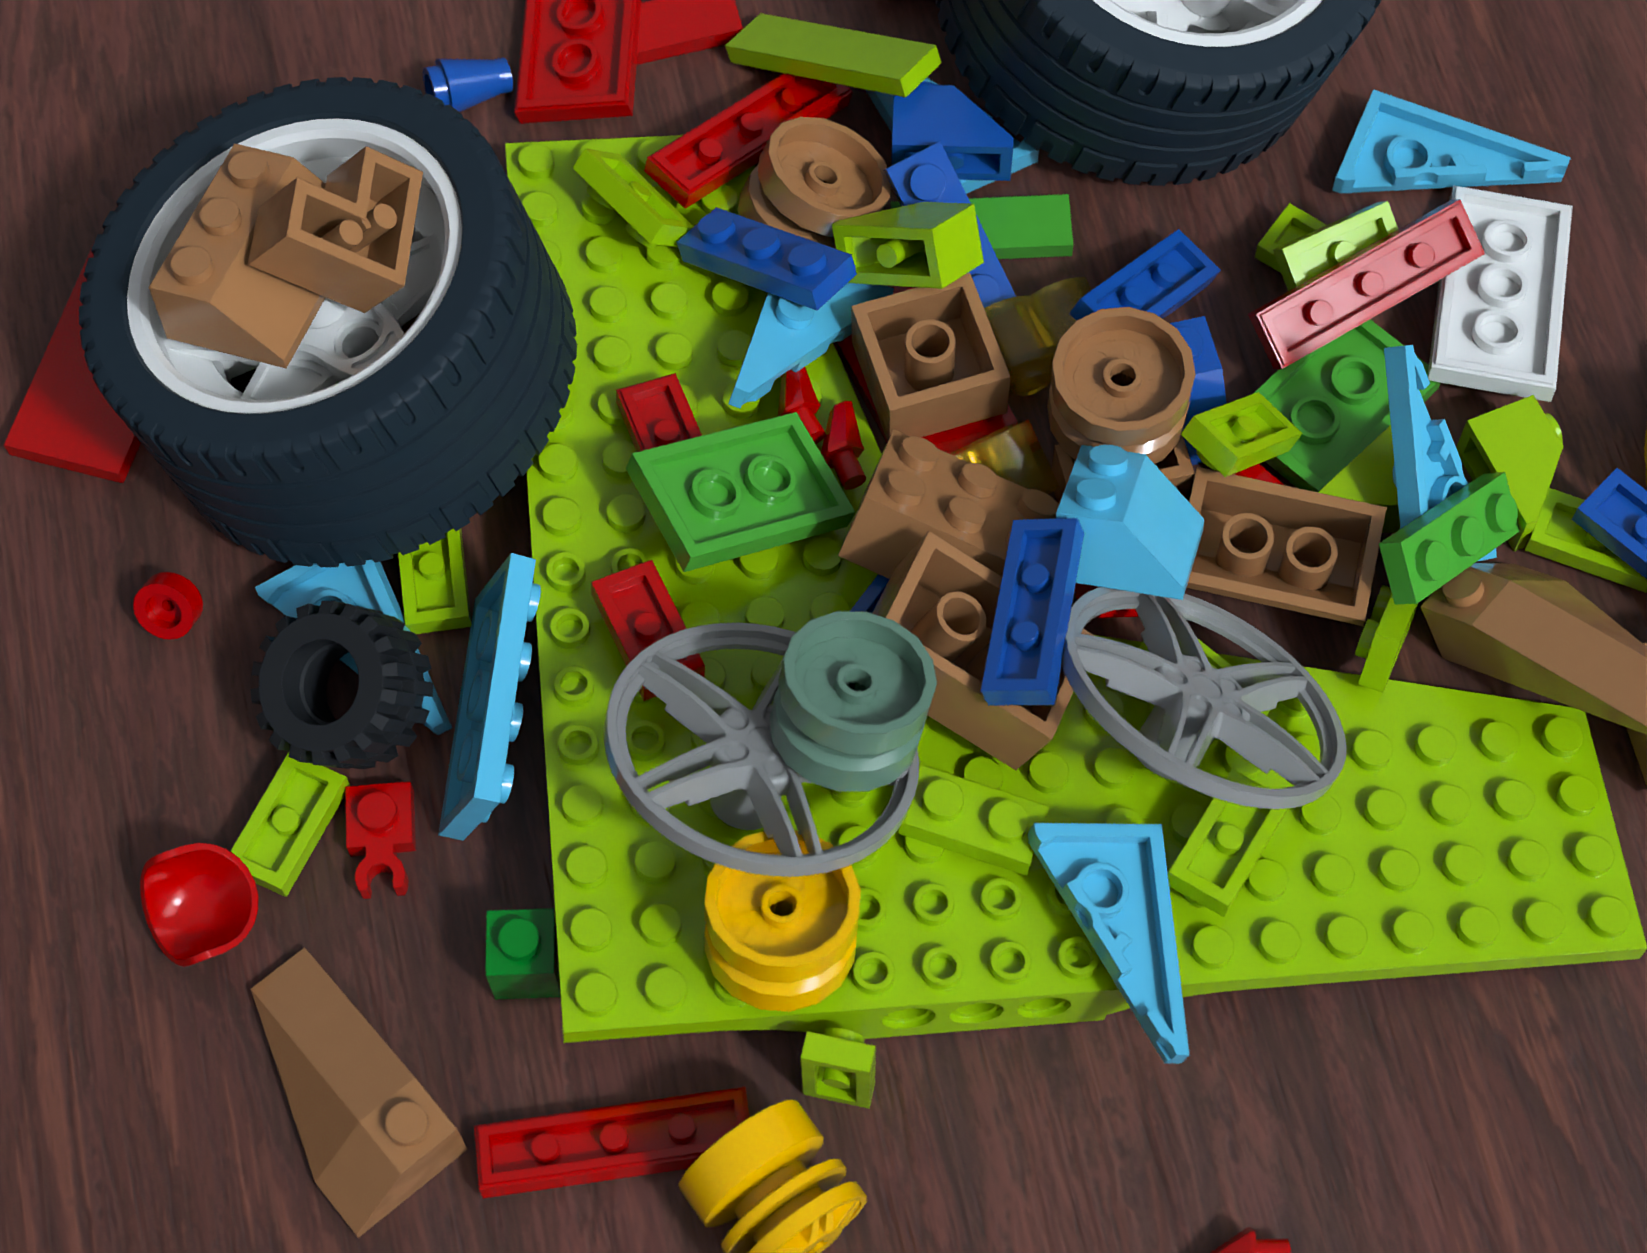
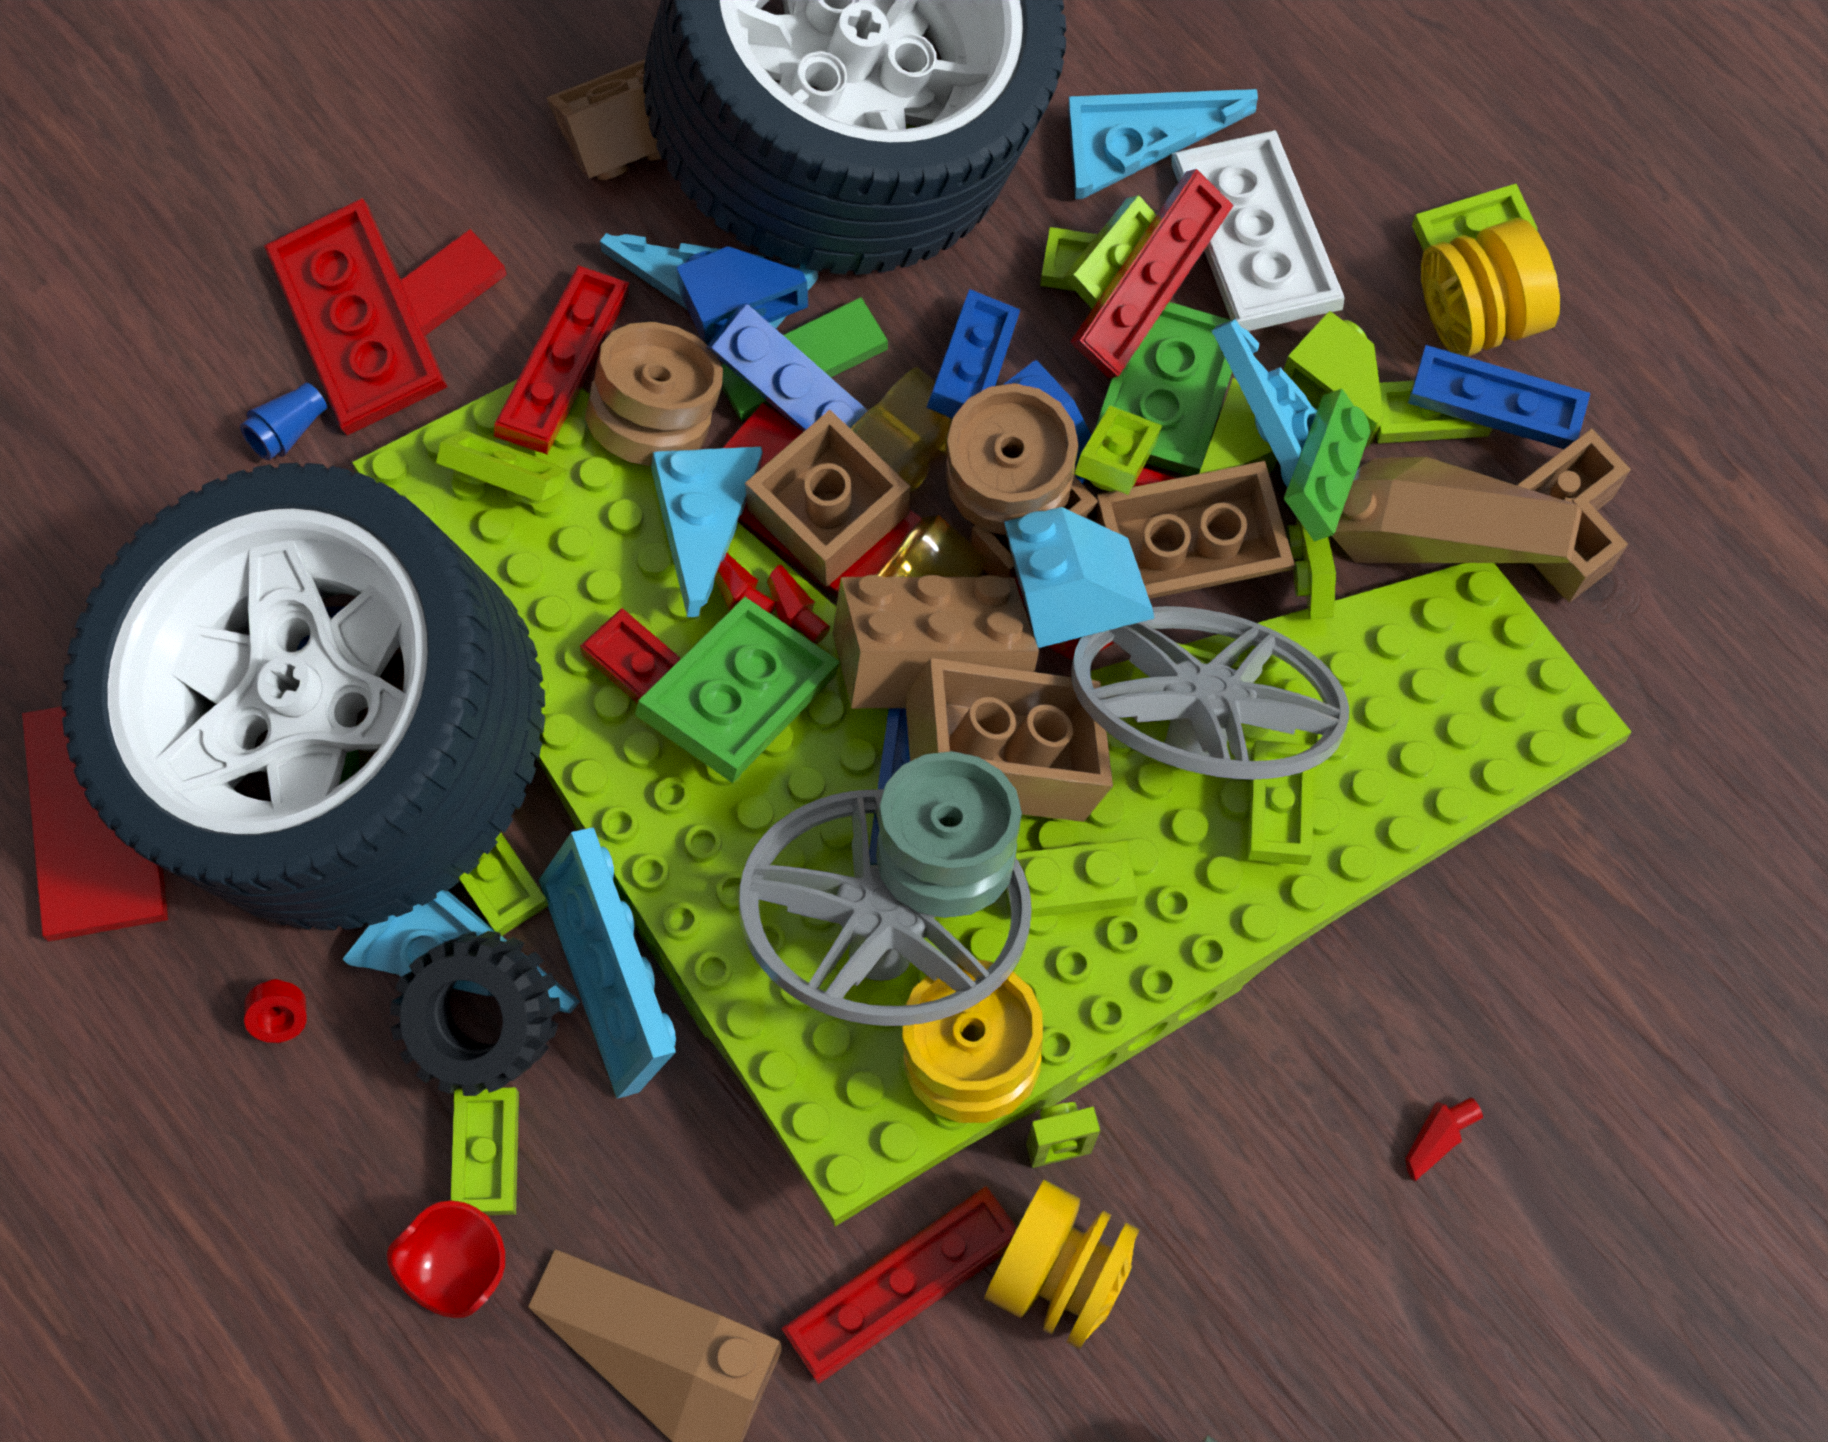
camera: 30 degrees left, 5 degrees up
medium nougat slope [149,143,326,369] -> none
medium nougat brick [248,146,423,313] -> none
red plate [345,781,416,899] -> none
green brick [486,908,561,1000] -> none
red plate [591,560,705,701] -> none
blue plate [677,207,857,311] -> none
lime tile [725,13,942,97] -> none
lime slope [832,202,984,289] -> none
blue plate [981,518,1084,706] -> none
medium azure wing [1028,823,1189,1064] -> none

